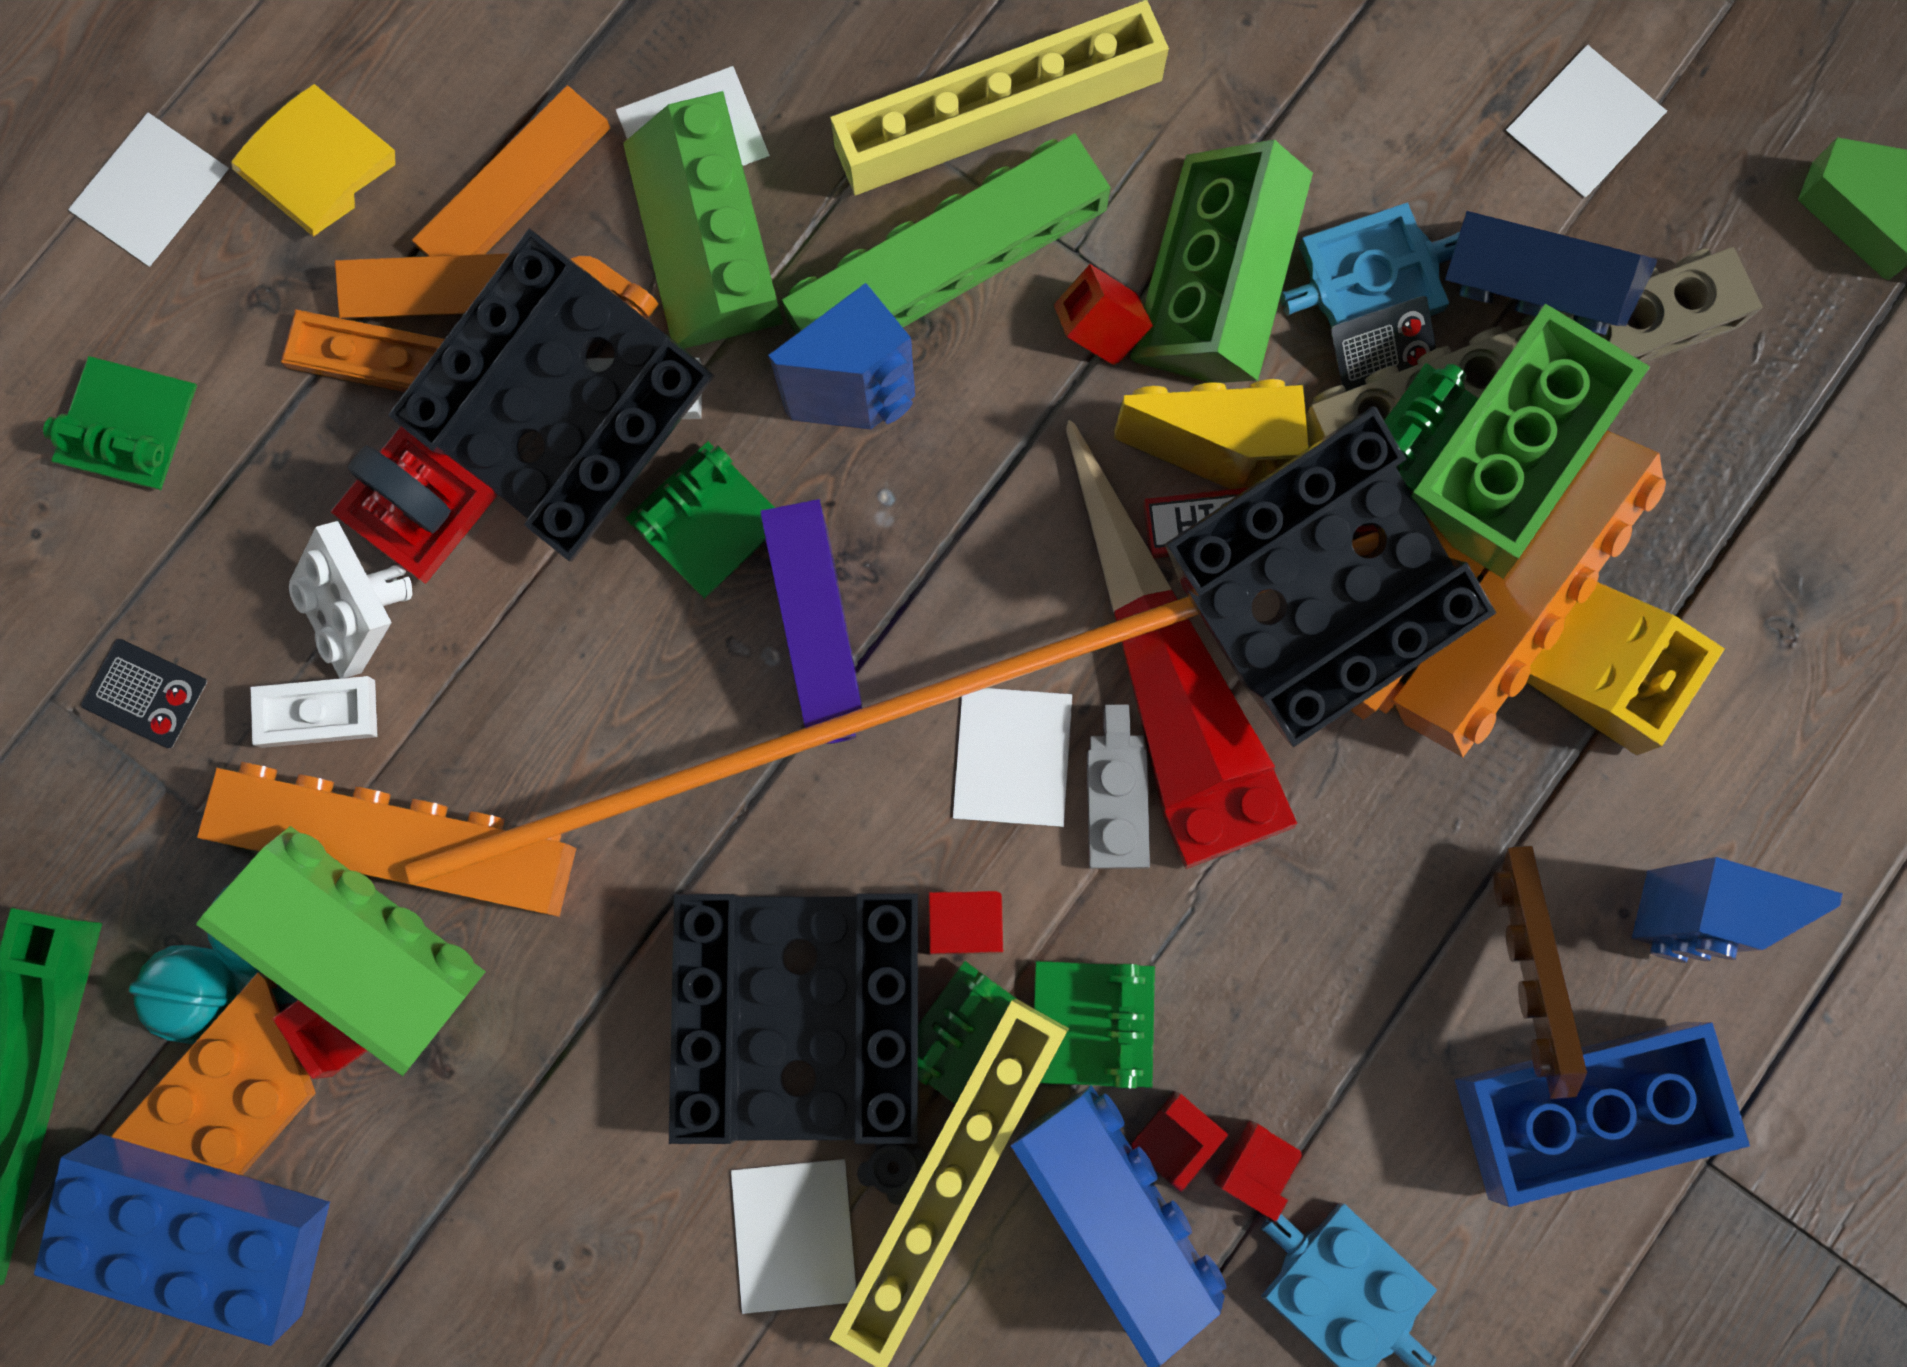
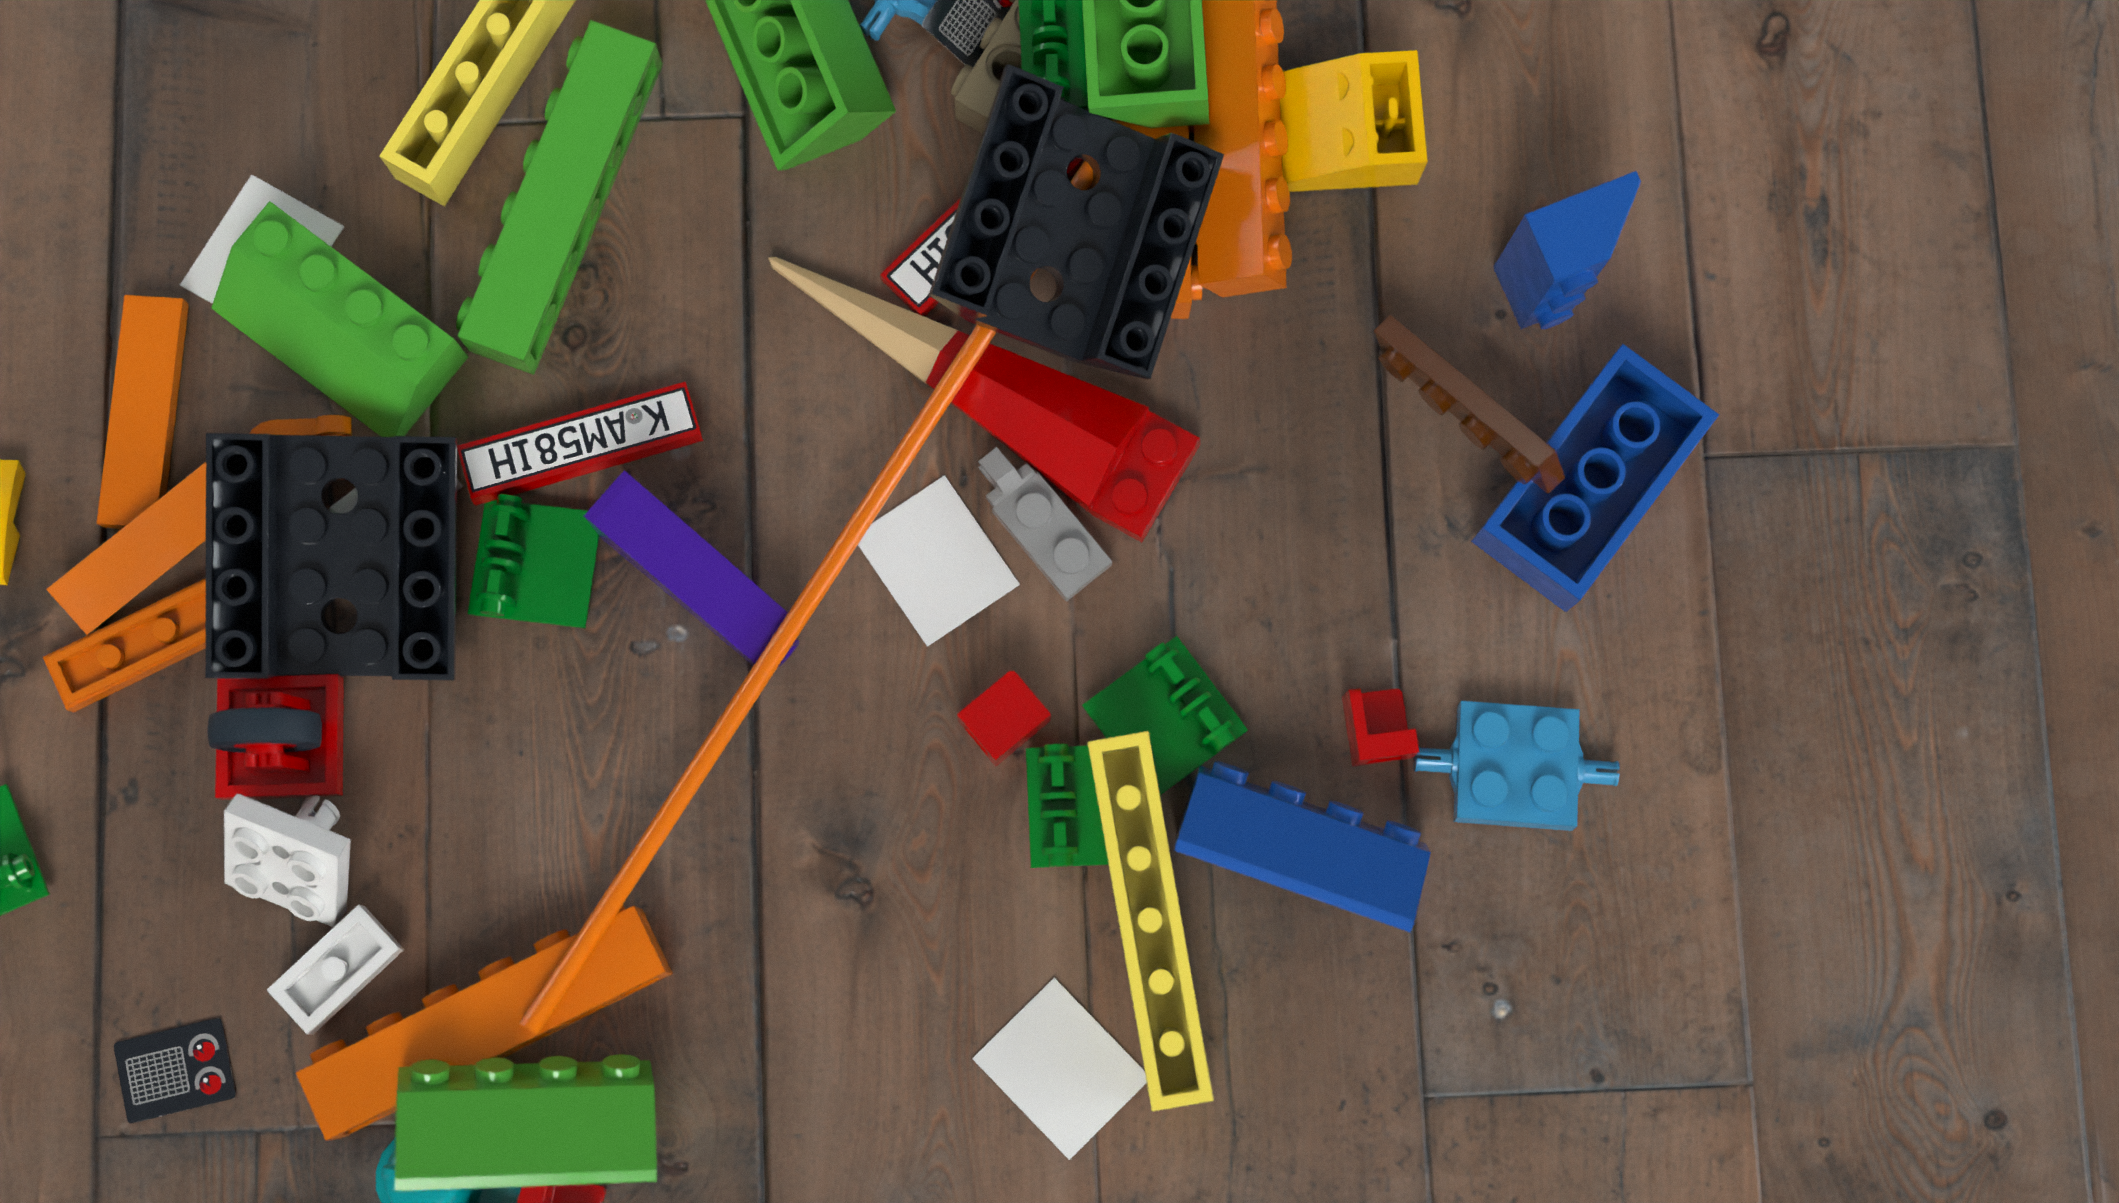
camera: 45 degrees left, 0 degrees up
black slope [669,893,918,1144] -> none
blue slope [769,283,915,429] -> none
black plate [857,1144,928,1205] -> none
red panel [1053,264,1153,365] -> none
yellow slope [1114,379,1309,489] -> none
red panel [1131,1091,1228,1192] -> none
none -> tile [457,381,703,506]

